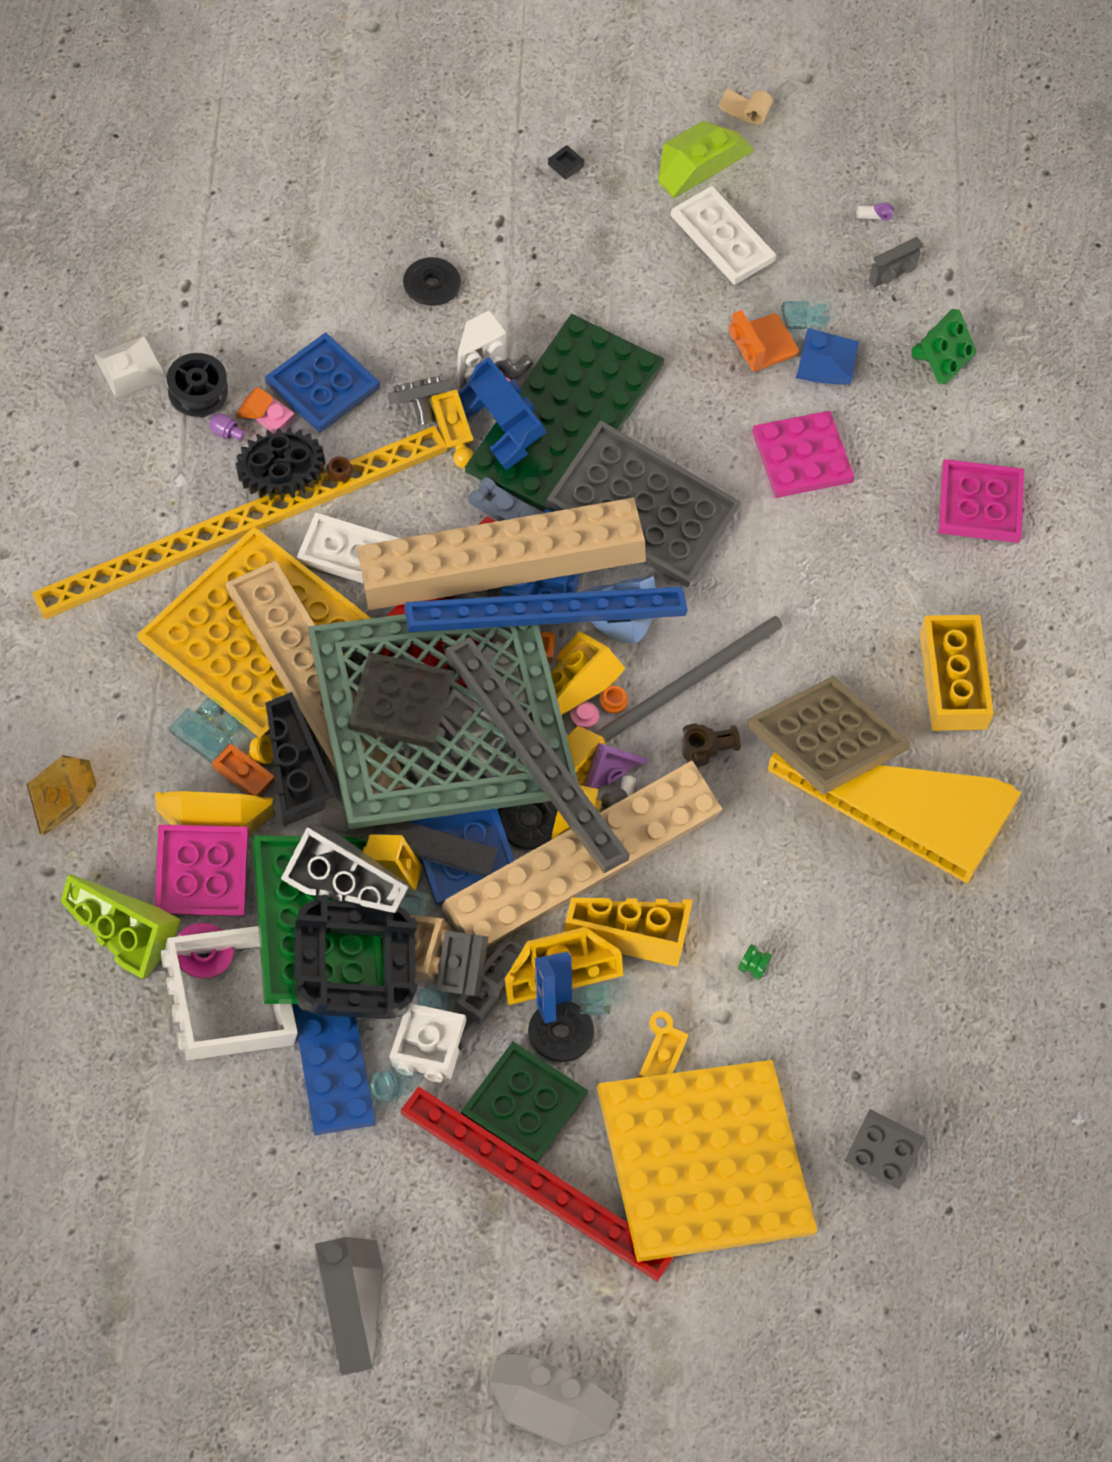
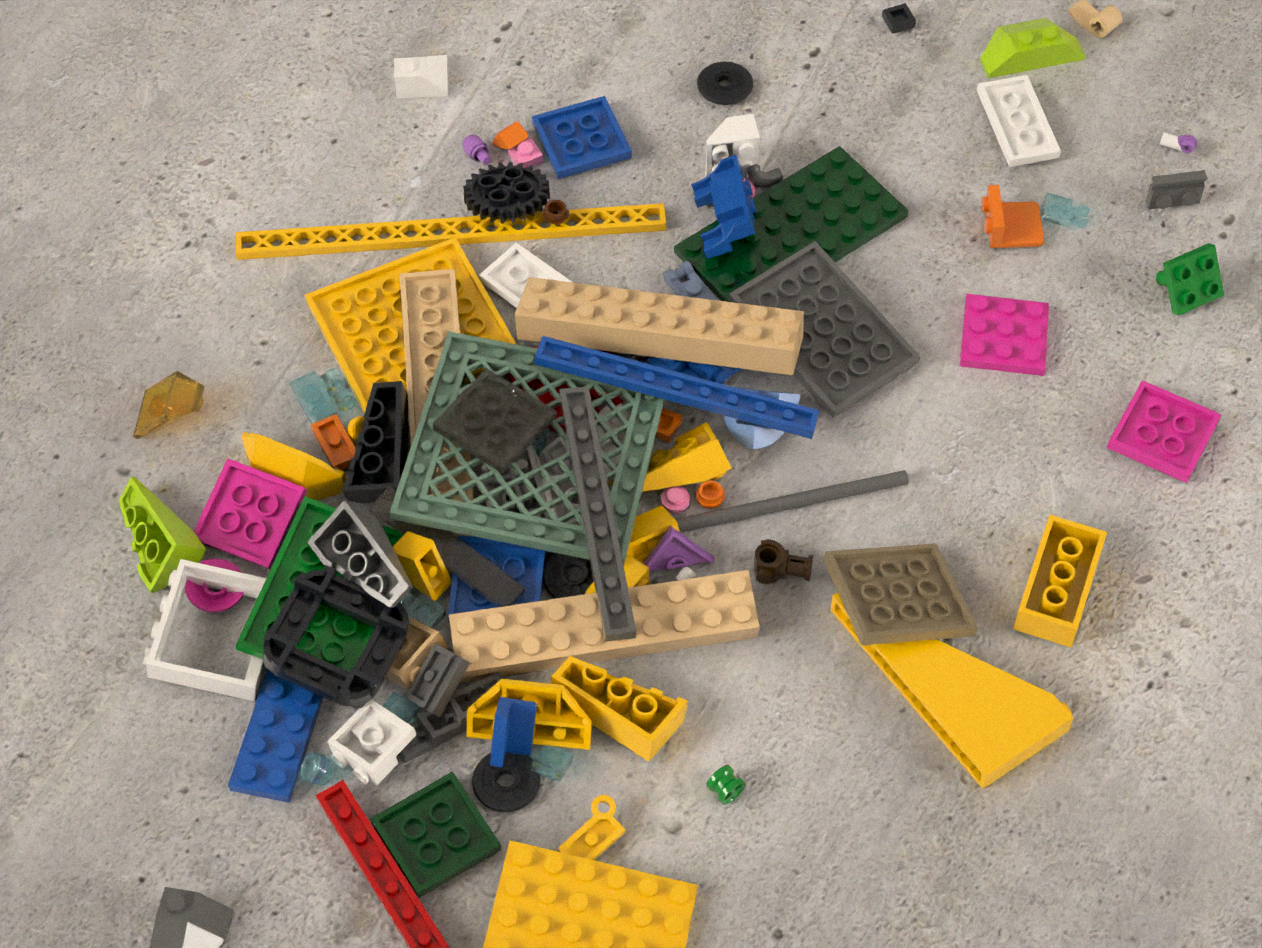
camera: 30 degrees right, 5 degrees down
black wheel [167,353,228,418] -> none
dark grey plate [387,376,451,426] -> none
yellow plate [430,389,474,468] -> none
blue plate [796,328,859,385] -> none

